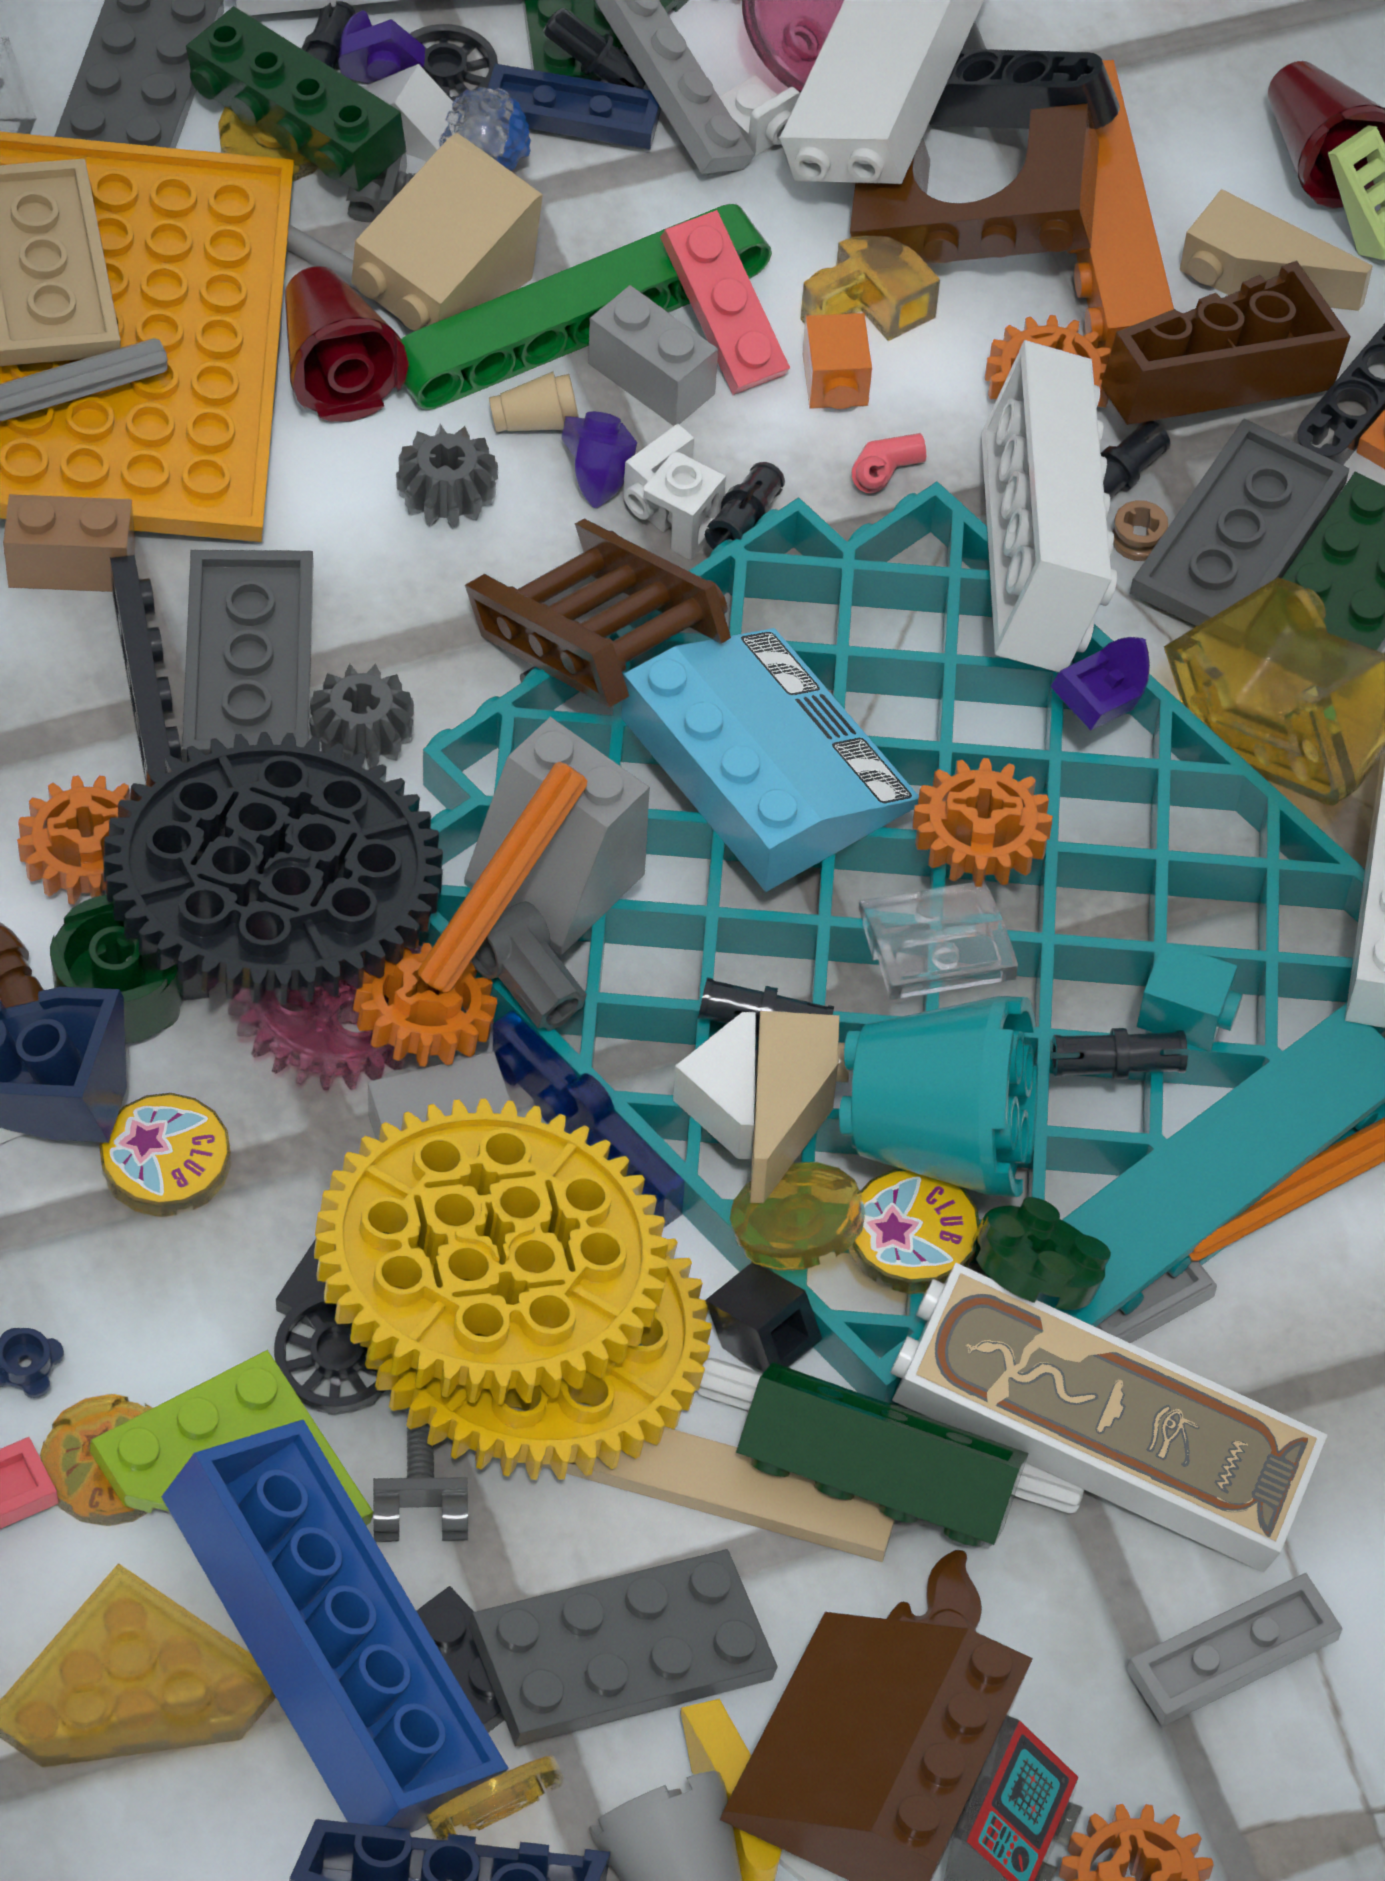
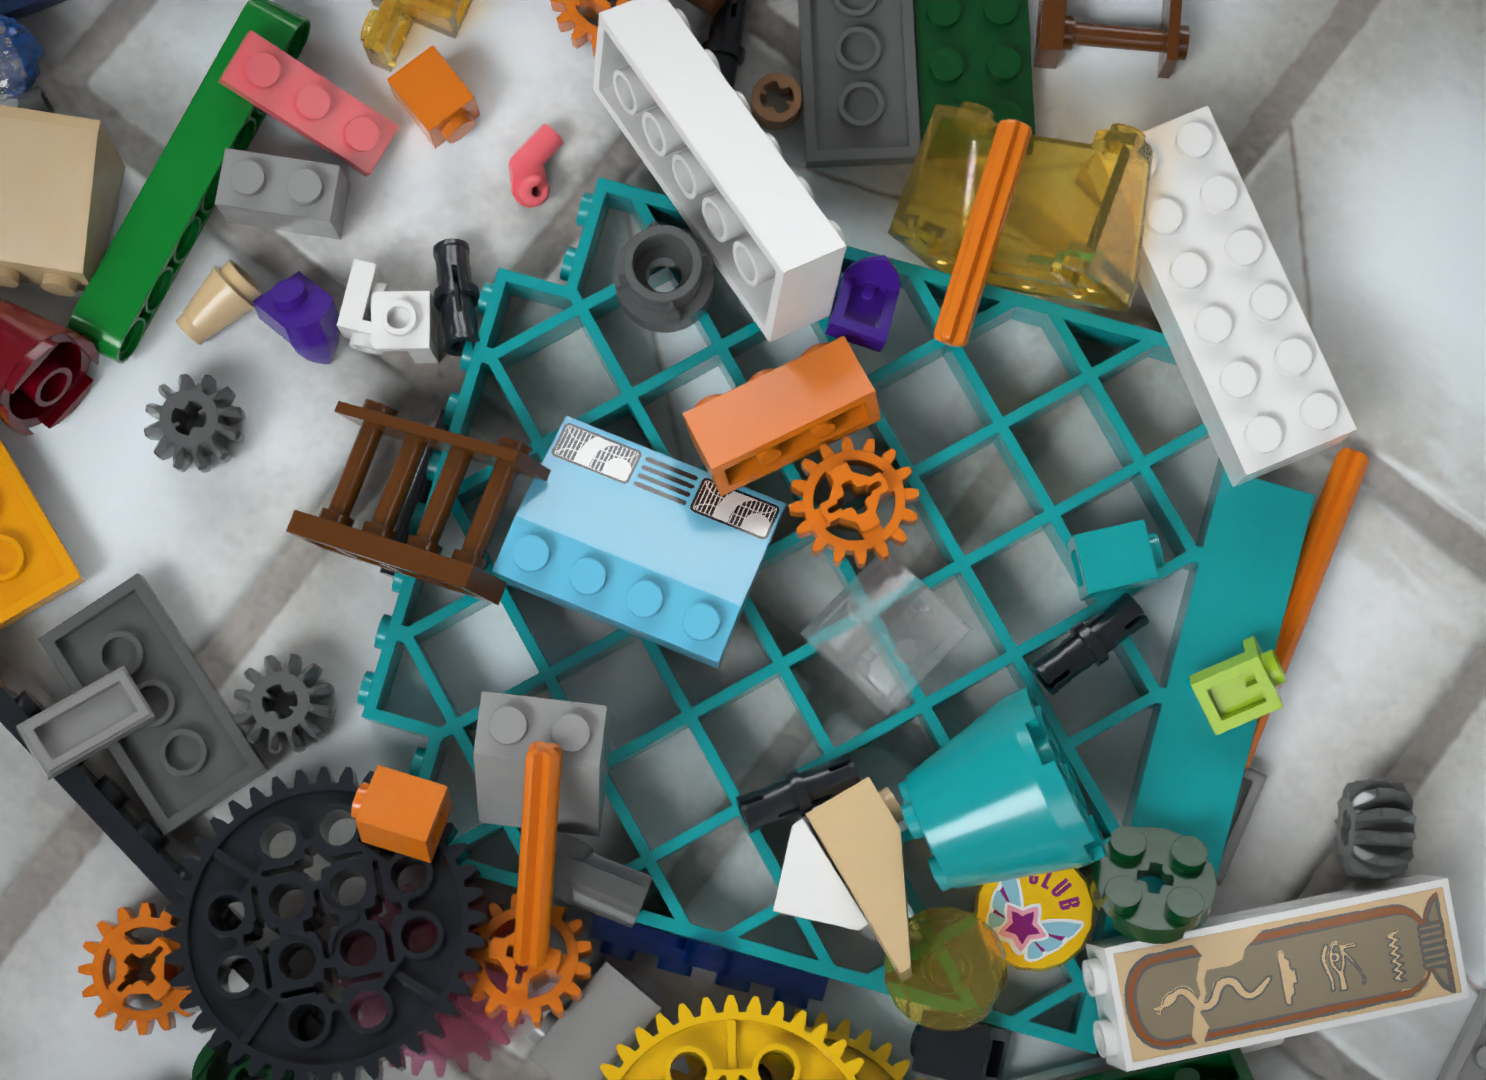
camera: 30 degrees left, 25 degrees up
none -> light grey tile [16,666,155,781]
none -> orange brick [351,765,452,863]
none -> dark grey piece [614,221,715,333]
none -> orange brick [682,336,881,497]
none -> orange axle [934,119,1032,347]
none -> lime bracket [1189,636,1287,735]
none -> dark grey gear [1334,778,1417,880]

